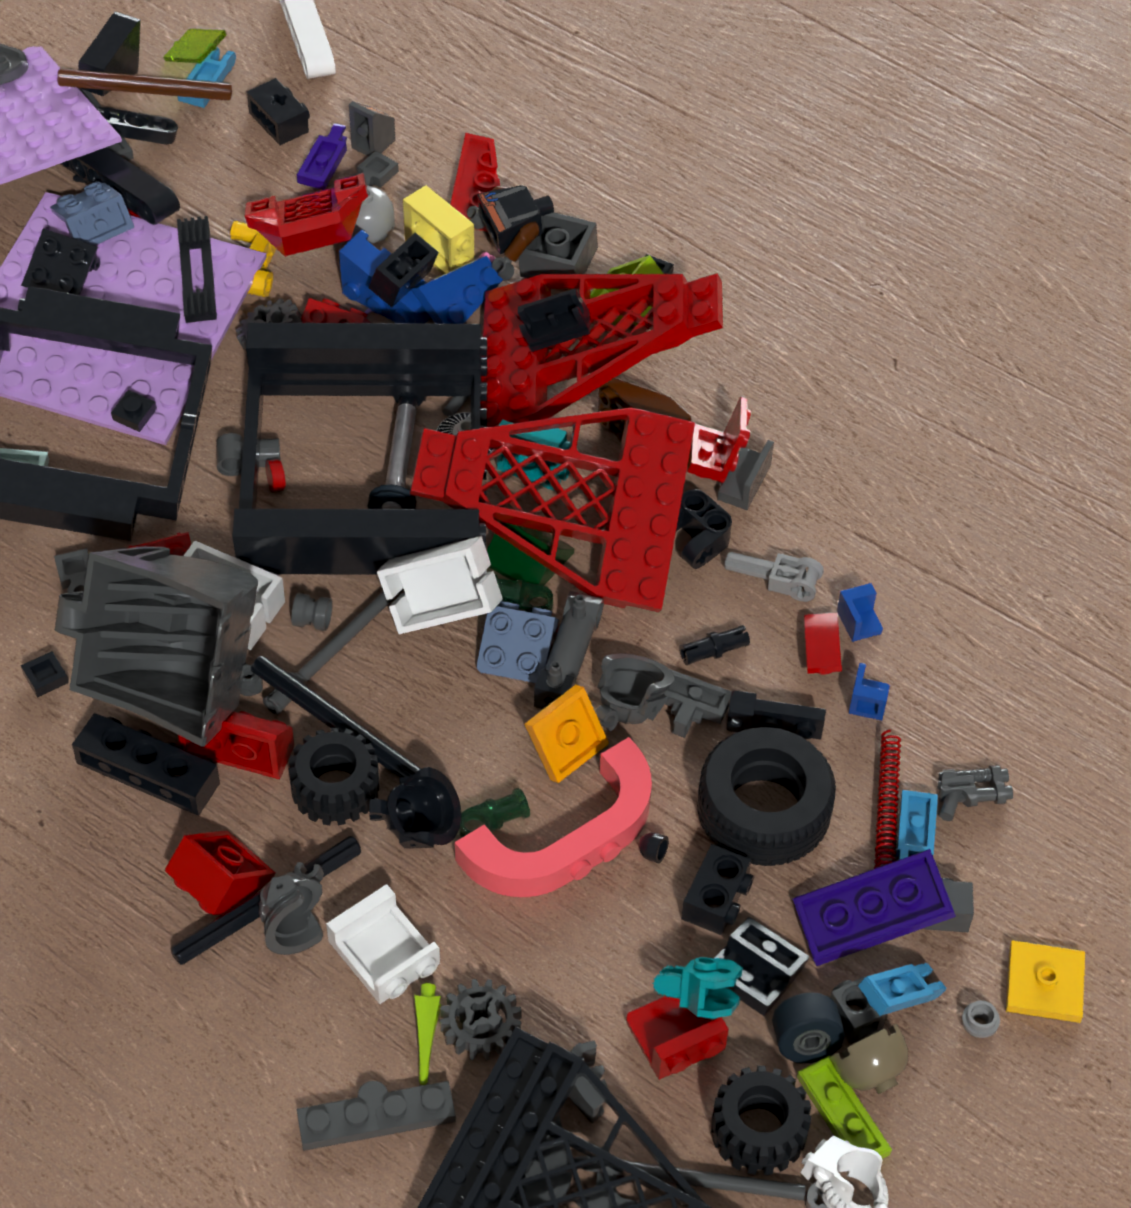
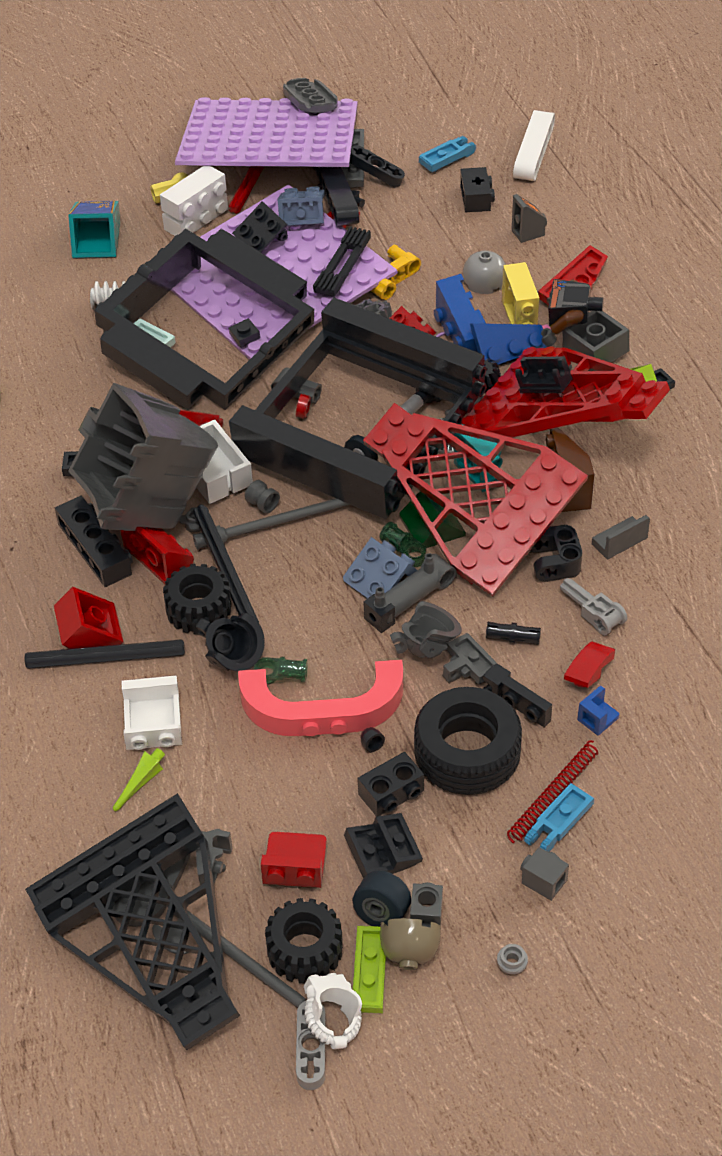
camera: 35 degrees right, 5 degrees down
reddish brown axle [57,69,232,101] -> none
black slope [78,12,141,96] -> none
clear neon green piece [163,29,227,64] -> none
red piece [244,173,368,256] -> none
dark grey helmet [259,862,324,955] -> none
dark purple plate [297,123,347,190] -> none
dark grey hinge [297,1081,456,1151] -> none
dark grey plate [350,151,399,188] -> none
black brick [368,232,439,308] -> none
white piece [377,536,503,634] -> none
dark grey gear [440,979,522,1060] -> none
light orange tile [524,685,609,783] -> none
teal hinge [652,957,742,1019] -> none
red bracket [687,397,751,483] -> none
dark purple tile [793,849,956,966] -> none
blue panel [837,583,883,642] -> none
dark azure hinge [858,963,947,1016] -> none
dark grey piece [937,765,1013,821] -> none
yellow plate [1006,940,1085,1023] -> none

